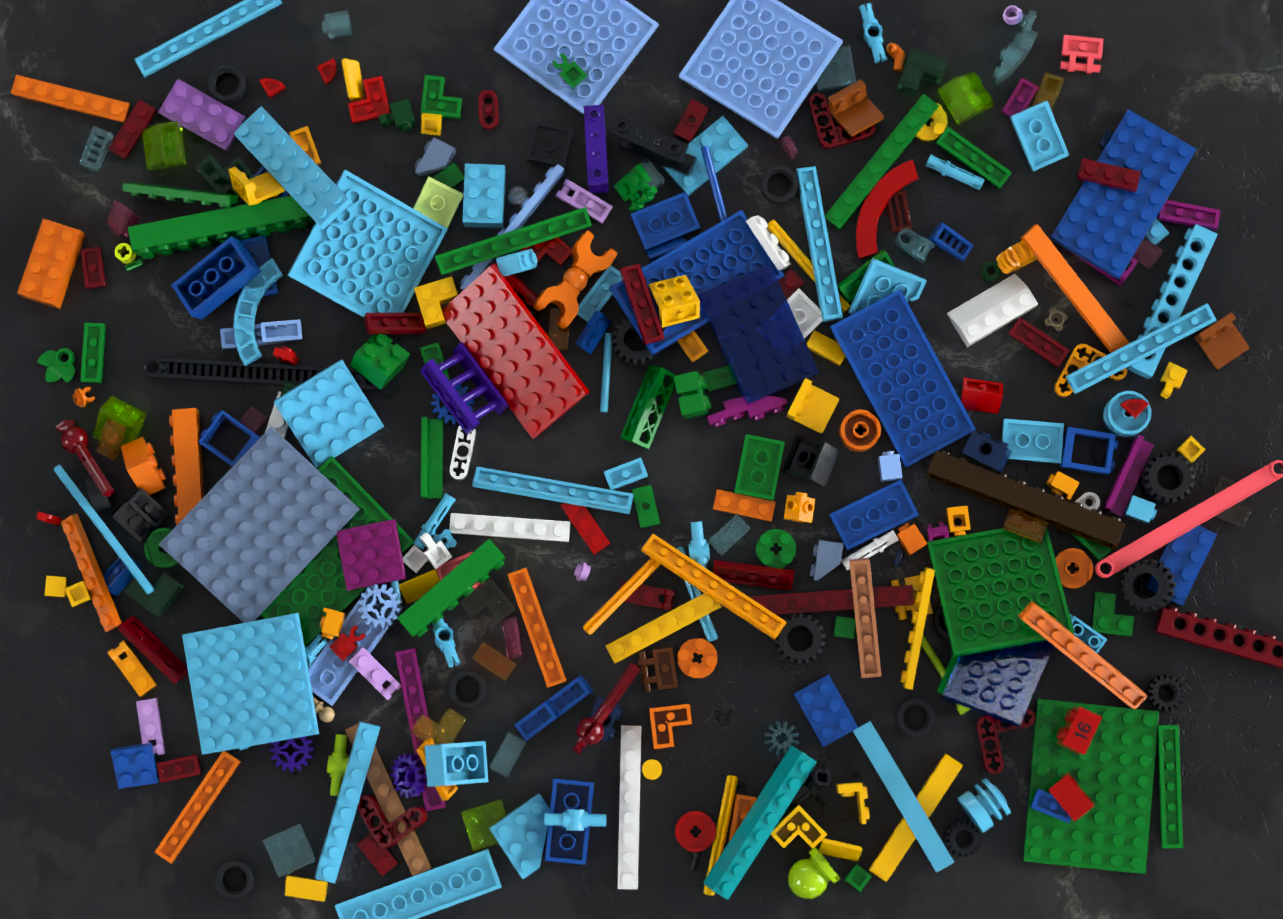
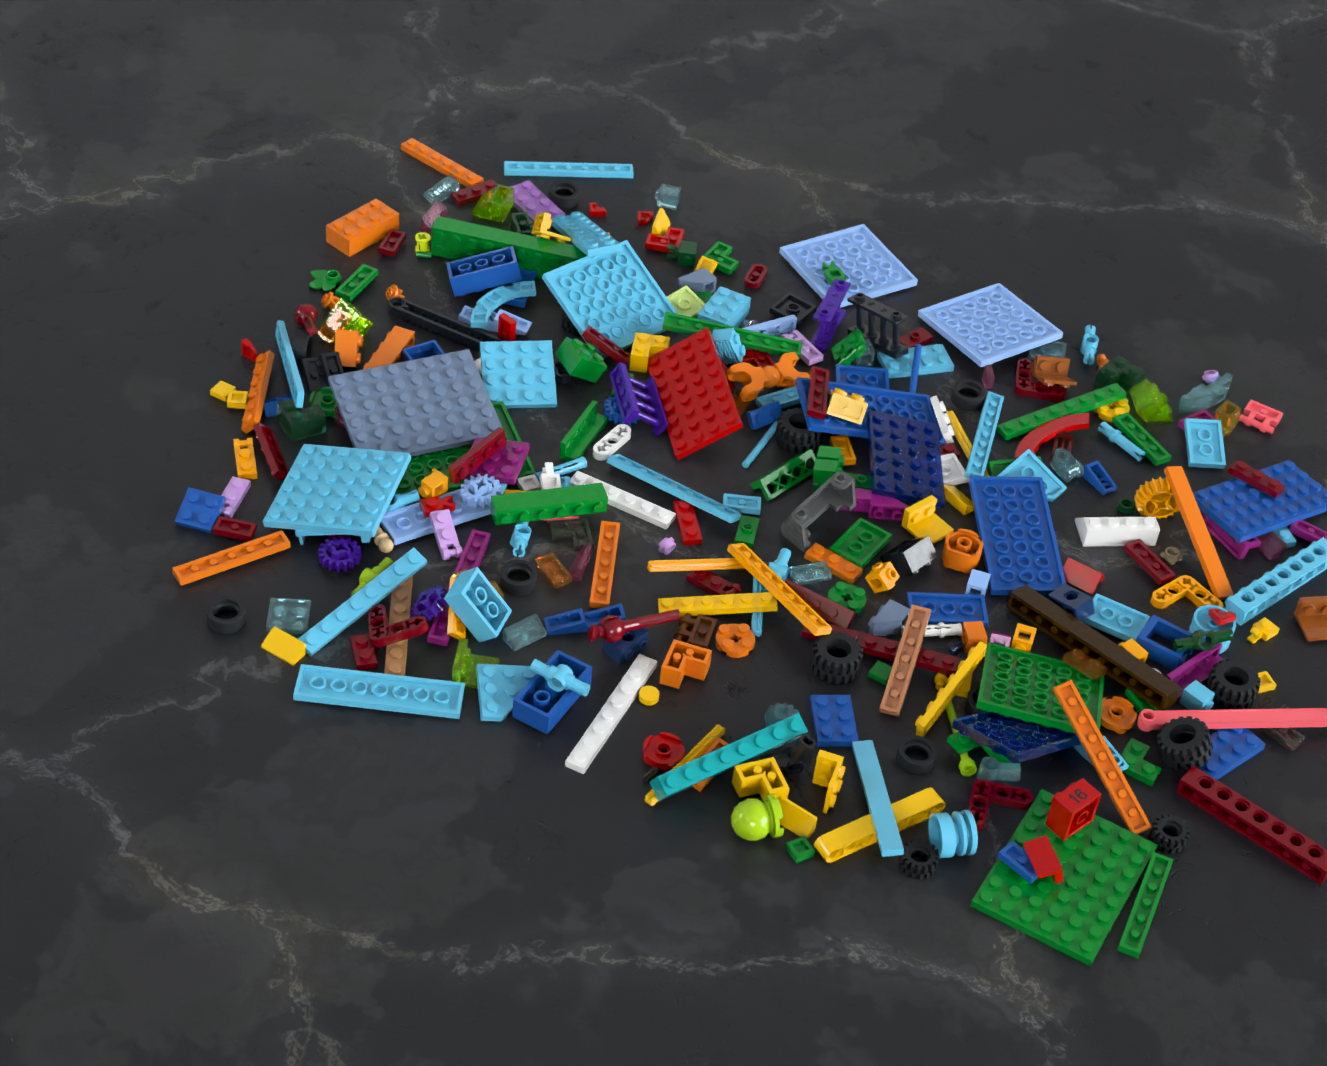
camera: 15 degrees right, 40 degrees down
green plate [123,182,239,207] -> none
medium azure tile [1065,303,1217,394] -> none
none -> orange plate [386,284,404,301]
none -> dark red plate [448,427,507,485]
none -> dark grey windscreen [780,472,856,553]
none -> dark green pin [1173,628,1234,652]

